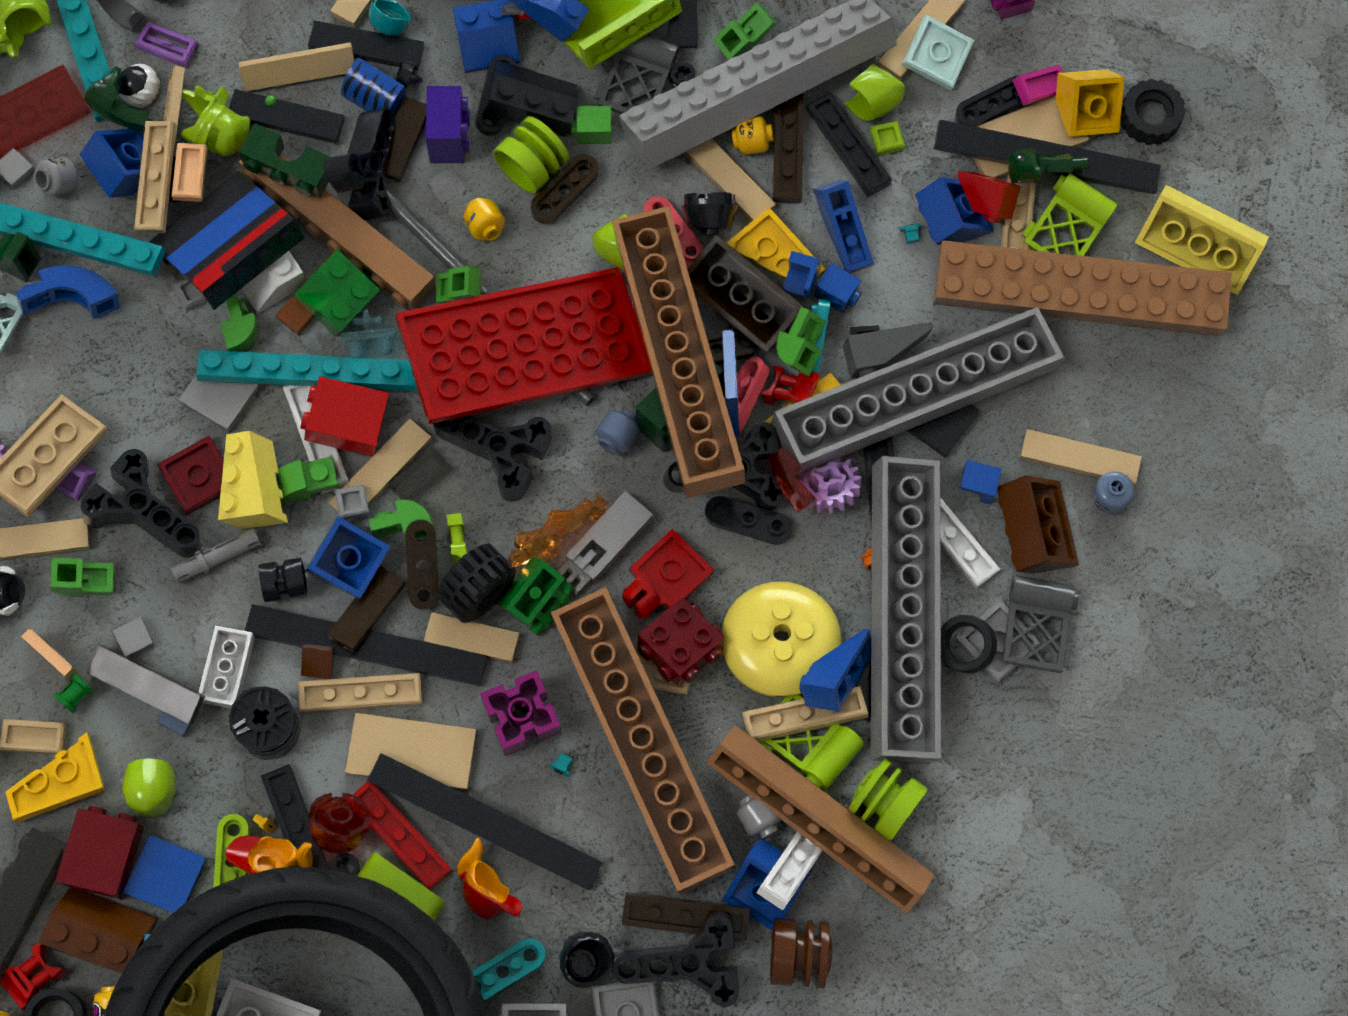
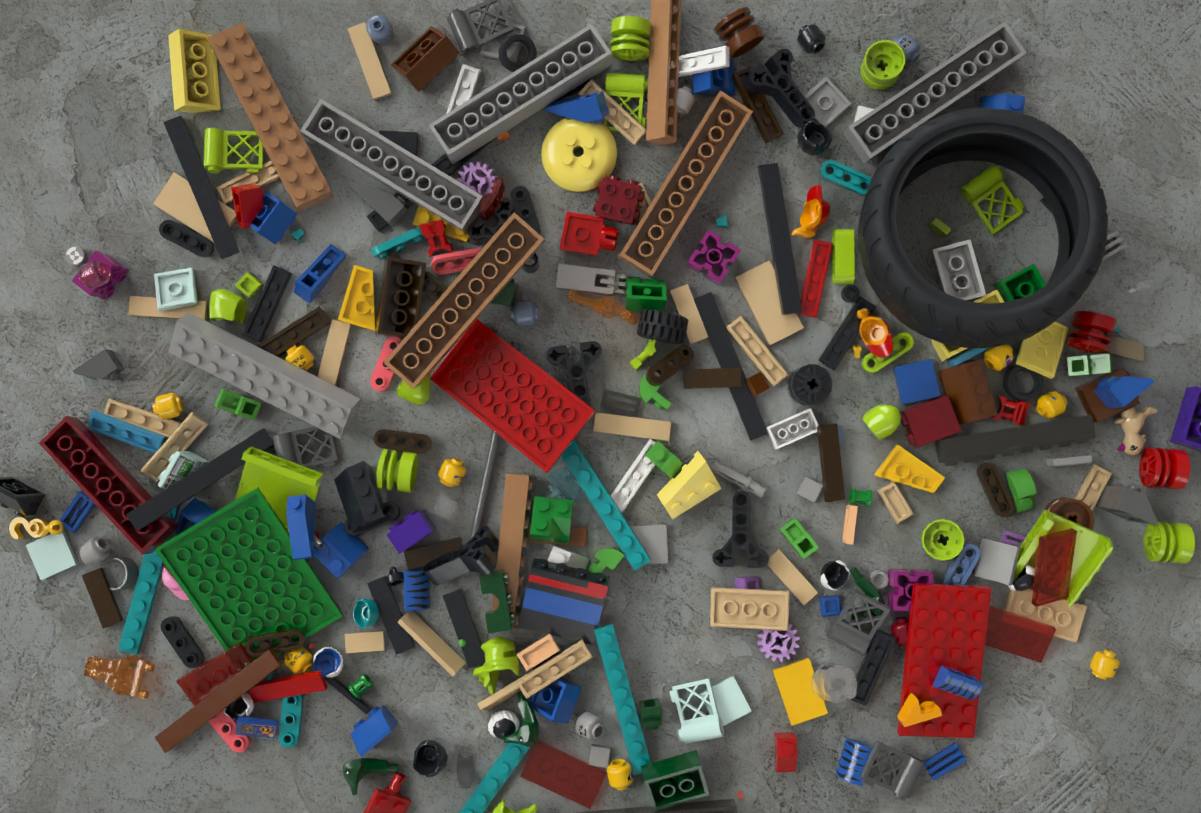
camera: 120 degrees left, 15 degrees up
blue arch [15,266,120,319] -> none
medium lavender tile [135,21,199,69] -> none
dark red tile [157,436,224,516] -> none
black wheel [258,557,308,603] -> none
red brick [300,376,389,457] -> none
blue slope [305,516,391,599] -> none
clear red cylinder [308,793,371,854] -> none
light grey tile [335,484,370,520] -> none
bright green brick [436,266,482,304] -> none
bright green brick [571,106,611,144] -> none
black bush [670,62,696,88] -> none
black cone [681,192,738,236] -> none
tile [722,330,739,437] -> none
bright green brick [777,307,826,377] -> none
blue panel [783,251,821,299] -> none
blue brick [814,263,862,314] -> none
blue panel [960,460,1002,505] -> none
dark green animal [1008,148,1089,184] -> none
dark pink tile [1012,65,1063,106] -> none
yellow slope [1055,69,1125,137] -> none
black tyre [1120,79,1186,145] -> none

